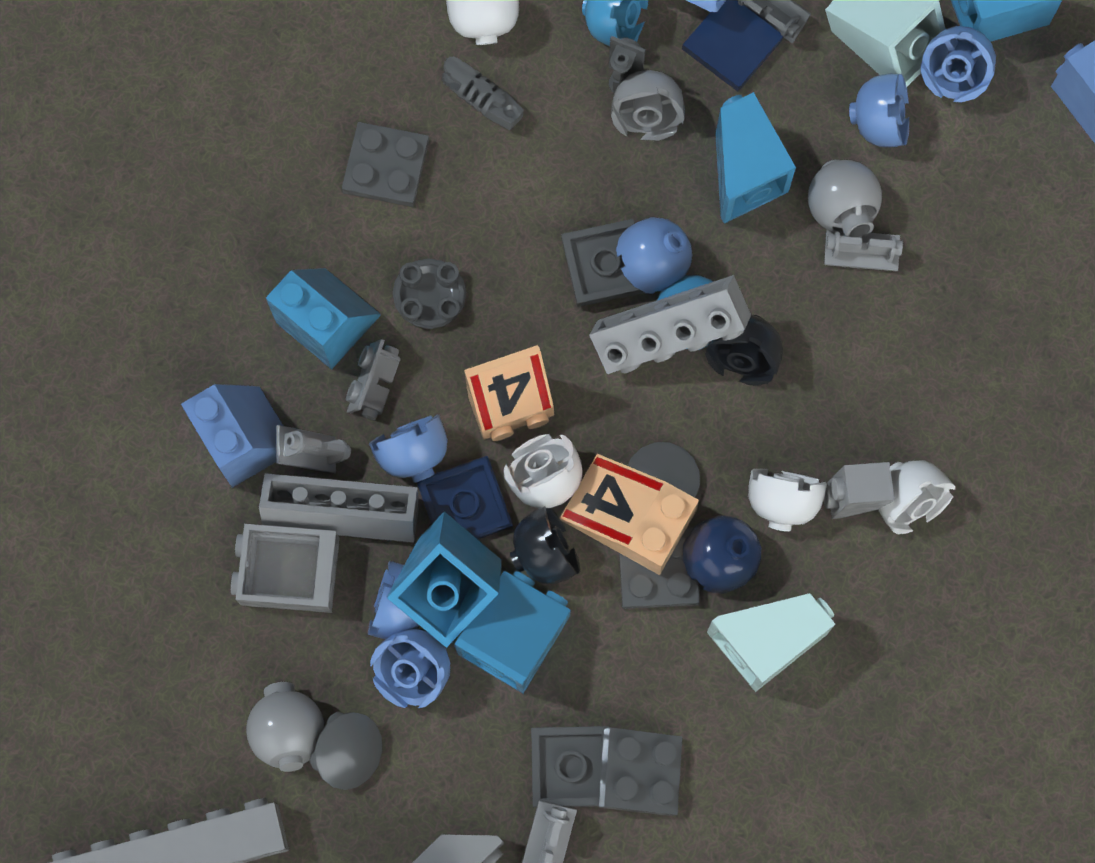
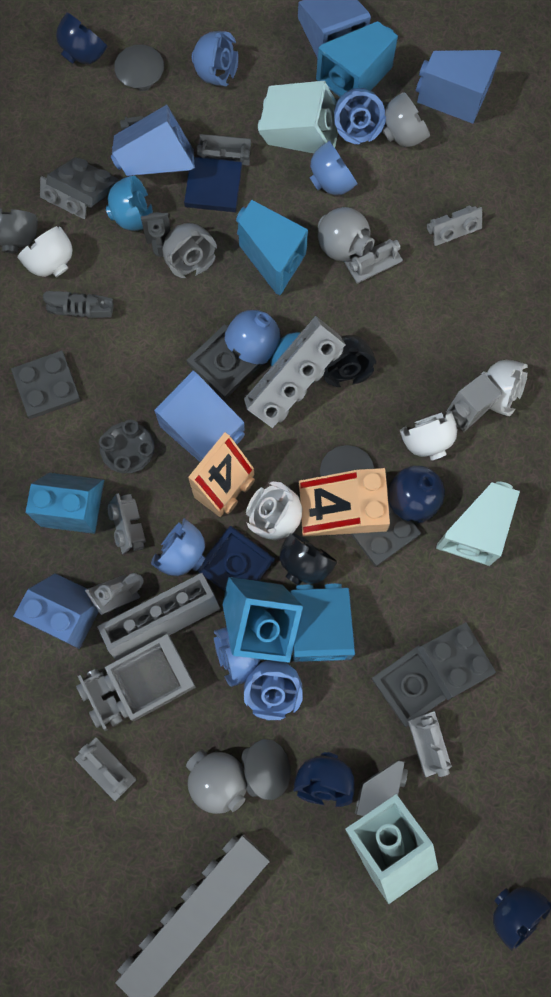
camera: 35 degrees left, 0 degrees up
none -> light grey hinge [75,737,137,801]
none -> light grey hinge [76,669,123,731]
none -> medium blue slope [154,371,245,462]
none -> dark blue cylinder [293,752,354,807]
none -> light grey cylinder [382,92,430,147]
none -> light grey hinge [427,205,482,246]

